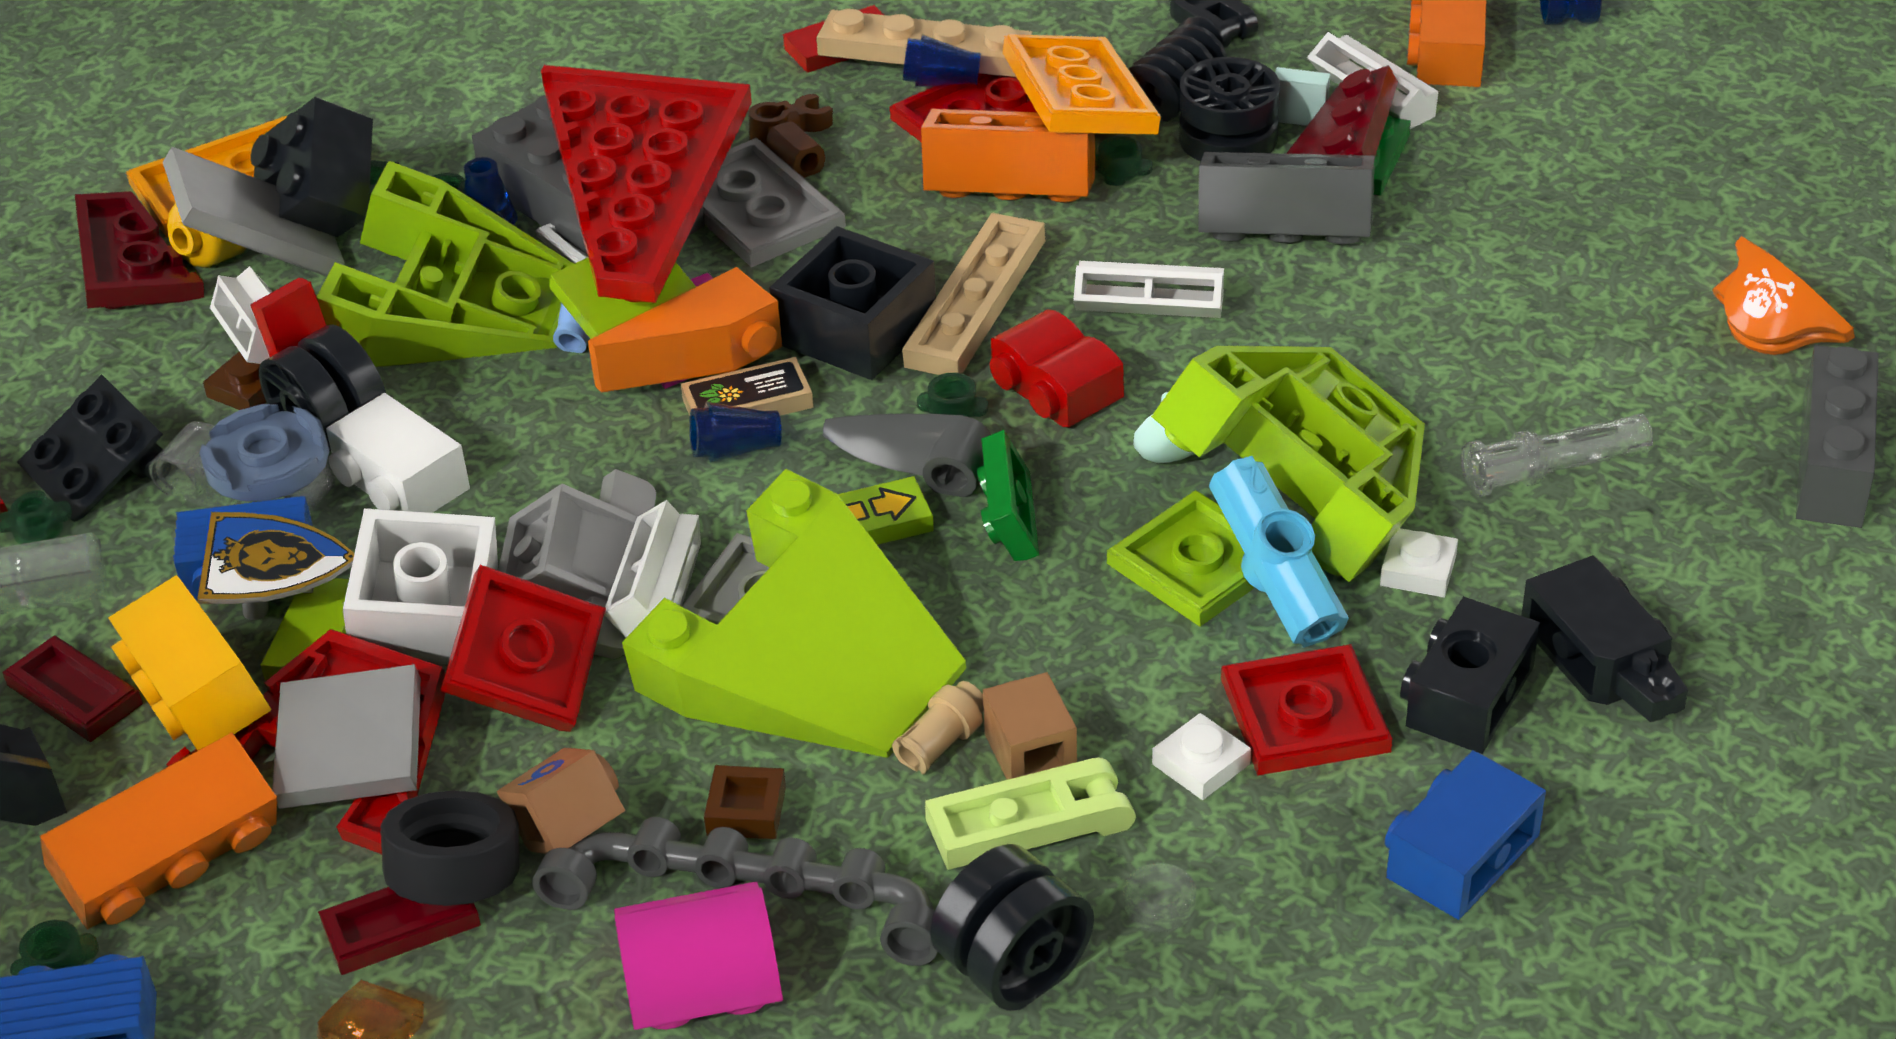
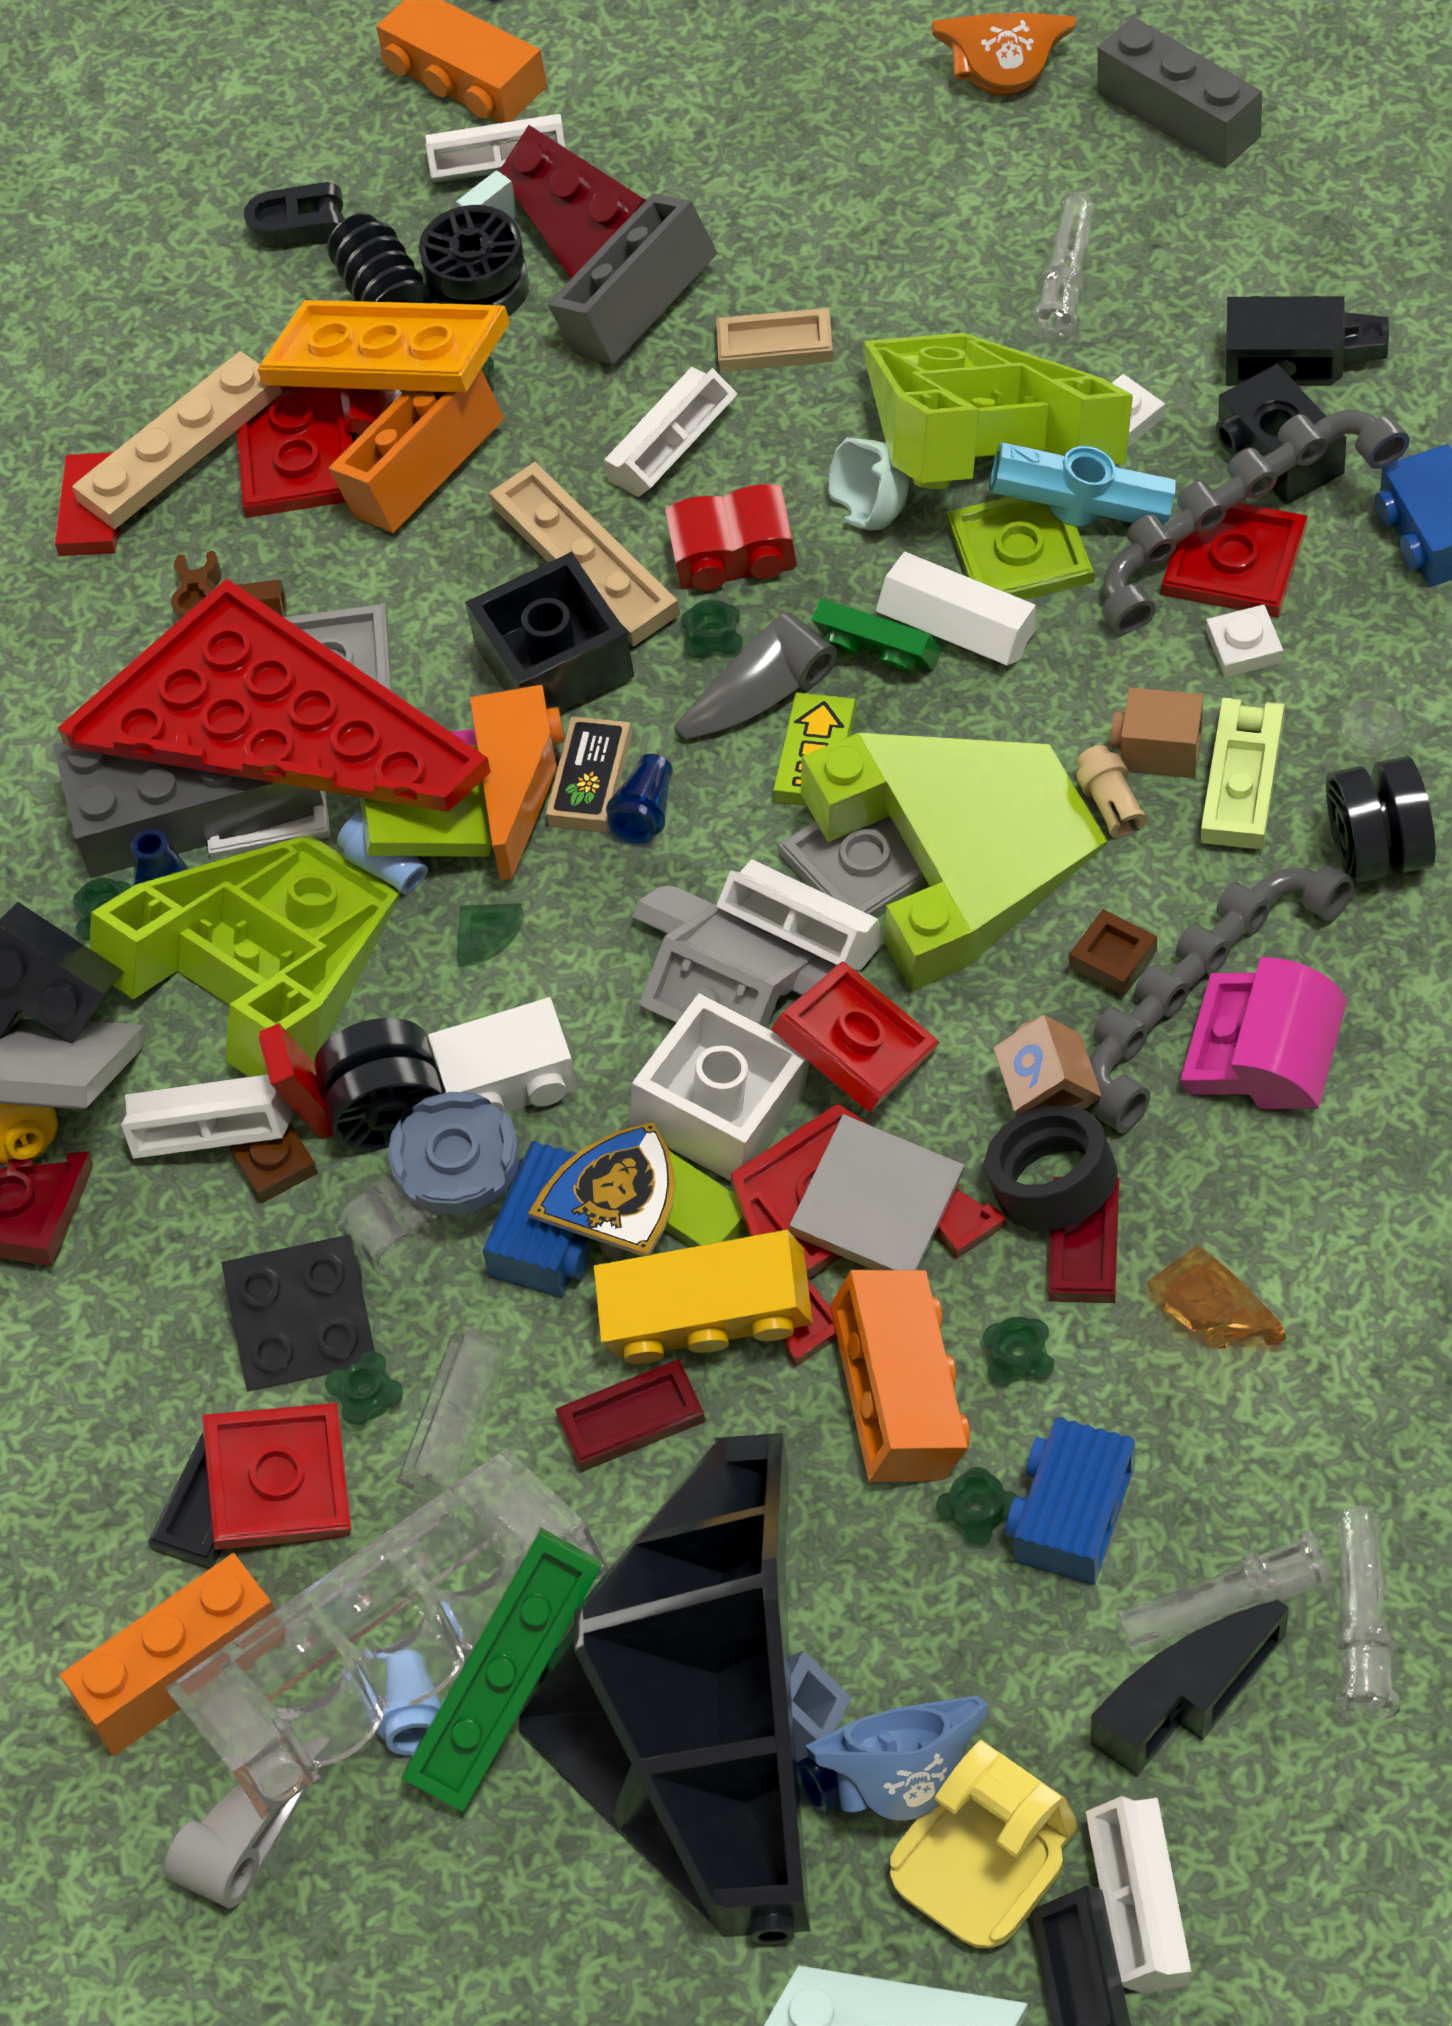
camera: 55 degrees left, 15 degrees up
clear blue cone [903,34,981,87] -> none
none -> clear green tile [457,903,524,967]
none -> tan tile [716,308,834,372]
none -> white piece [875,551,1036,665]
none -> clear green plate [983,1317,1054,1385]
none -> dark grey bar [1102,410,1410,636]

